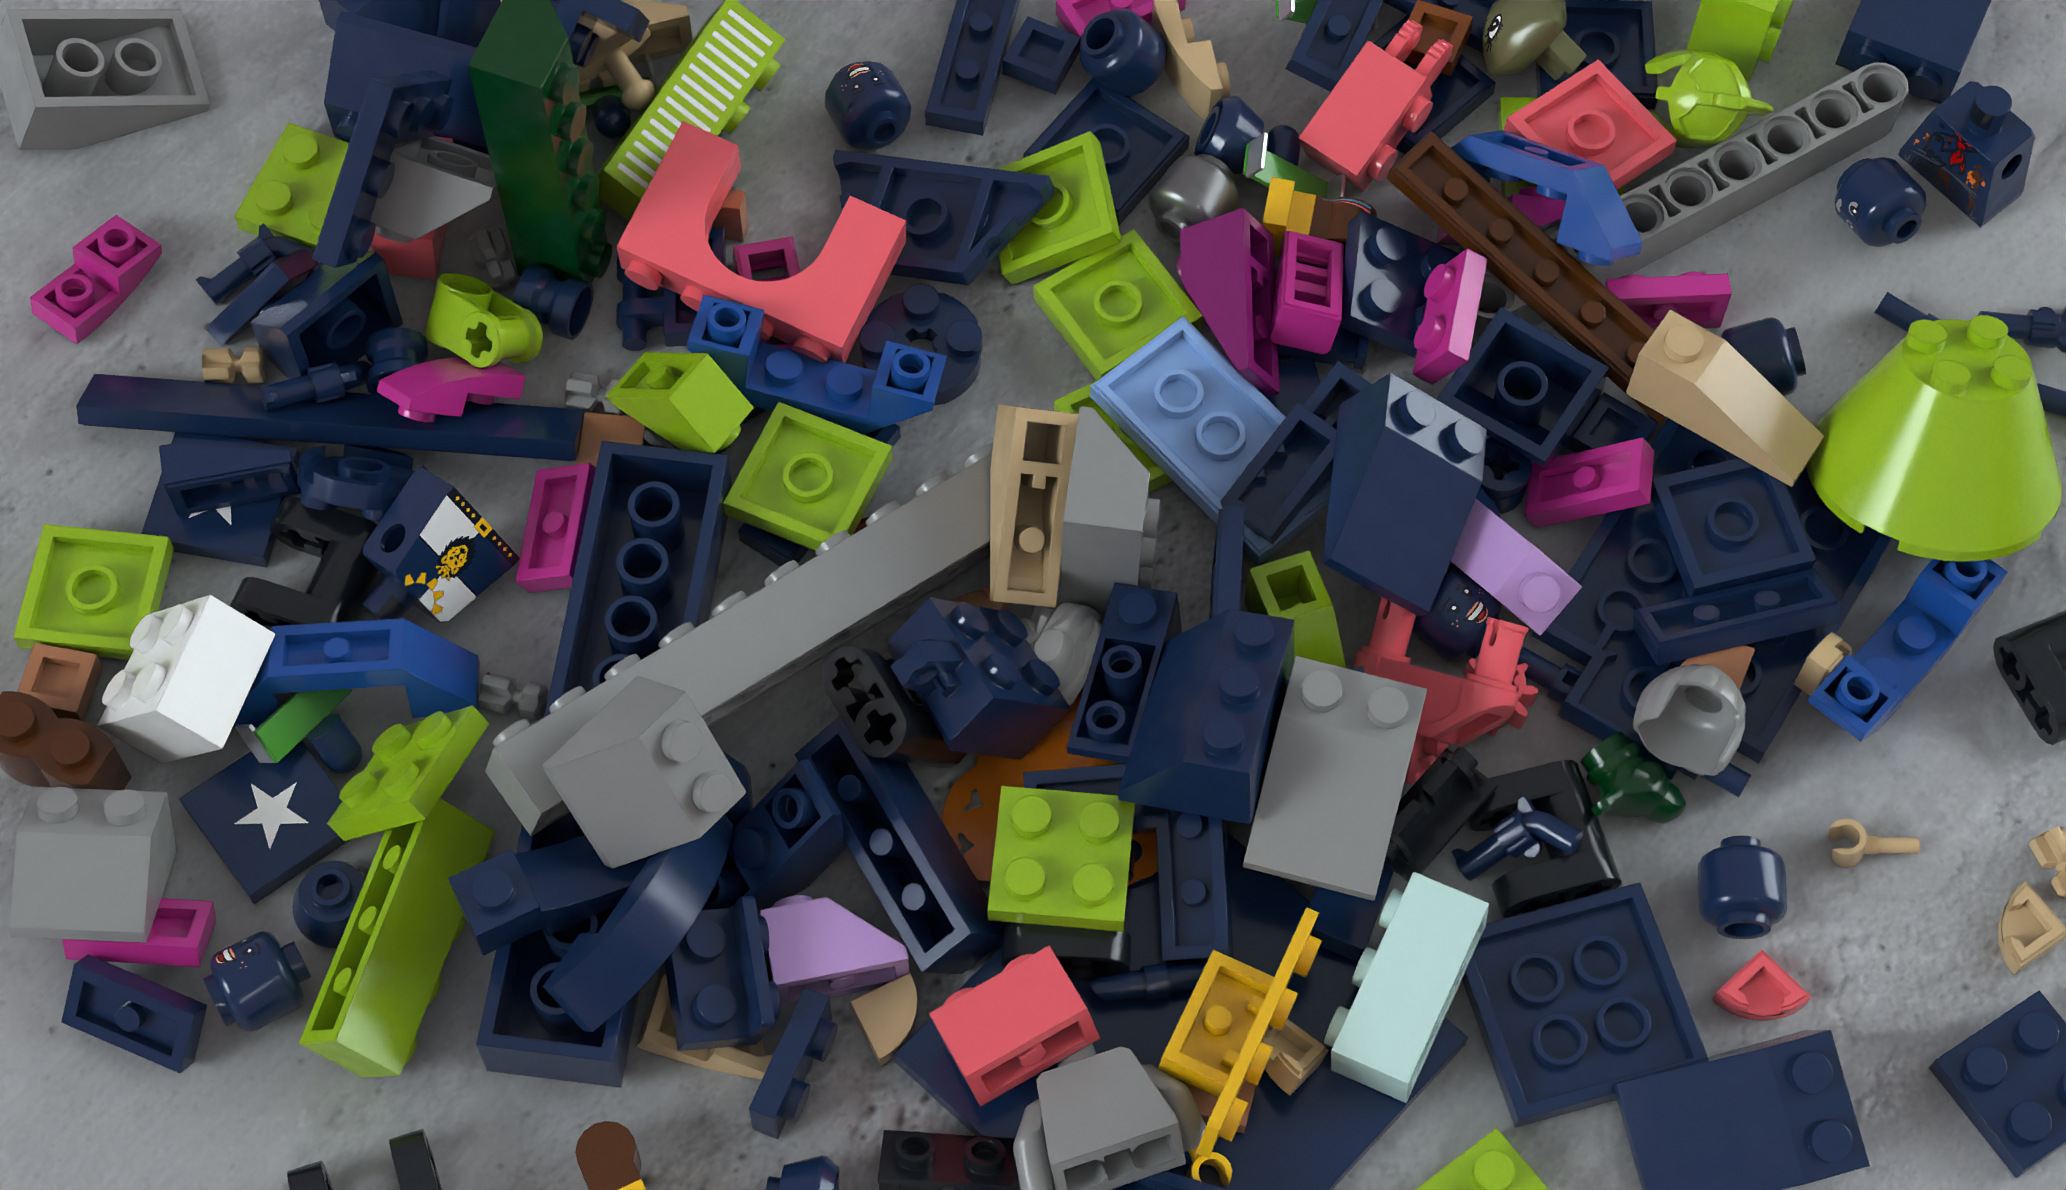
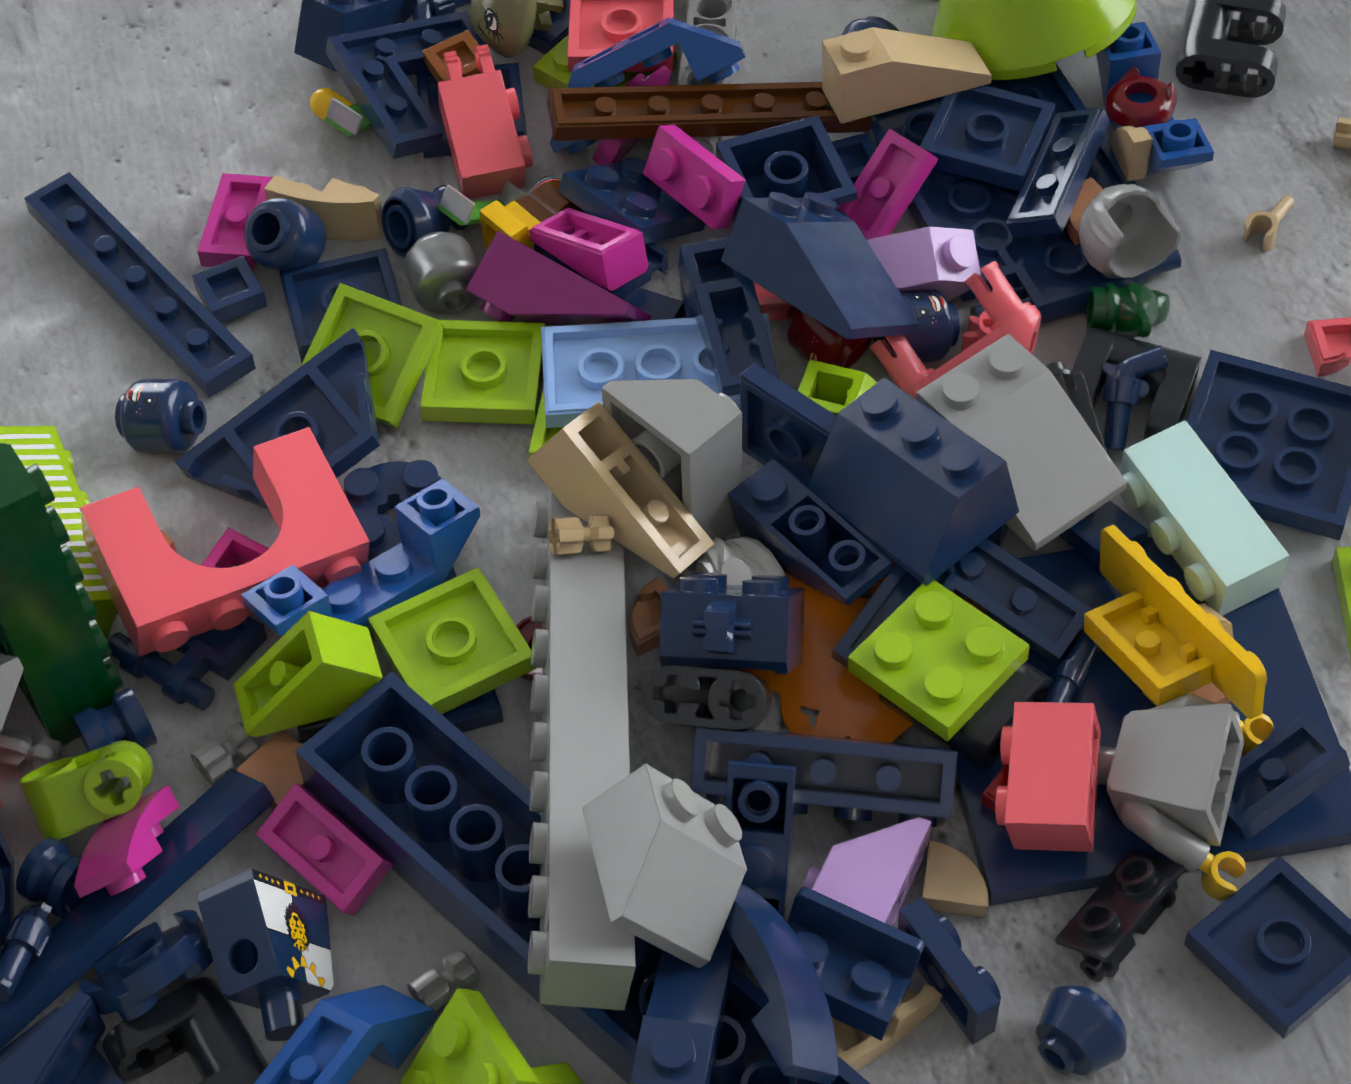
camera: 50 degrees left, 10 degrees down
dark pink plate [1604,272,1732,330] -> none
dark blue head [1698,835,1787,939] -> none
none -> tan piece [548,515,615,555]
none -> dark red piece [1105,66,1177,128]

